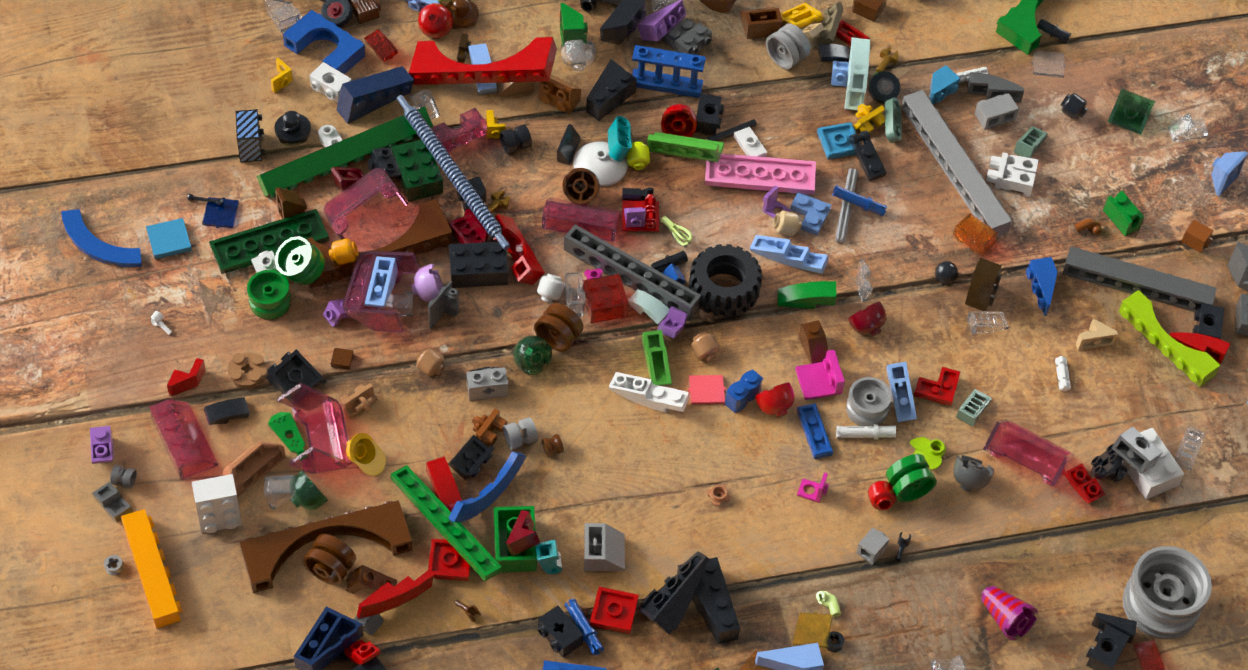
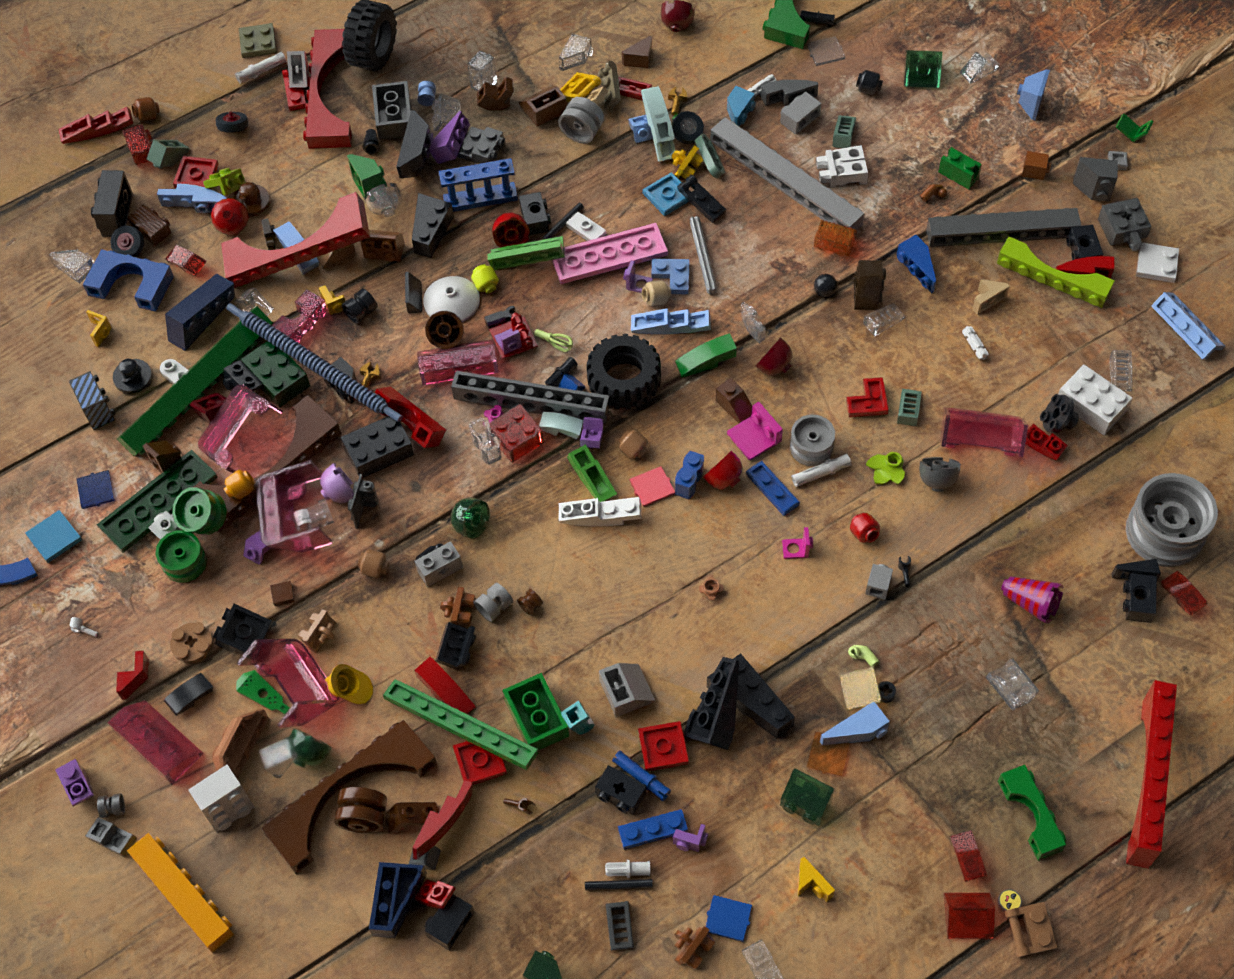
camera: 15 degrees left, 5 degrees up
light grey bush [104,555,124,575] -> none
black hinge [187,194,224,206] -> none
white brick [310,62,351,103] -> none
light blue slope [365,256,398,308] -> none
dark red bracket [448,209,489,244] -> none
blue tile [449,452,527,522] -> none
dark red slope [506,510,540,555] -> none
reddish brown wheel [534,303,584,352] -> none
white head [537,273,564,303] -> none
teal beam [607,116,632,162] -> none
black slope [817,44,851,62] -> none
blue pin [832,185,887,216] -> none
green wheel [885,454,937,502] -> none
light blue slope [886,362,917,422] -> none
dark grey brick [1112,427,1163,474] -> none

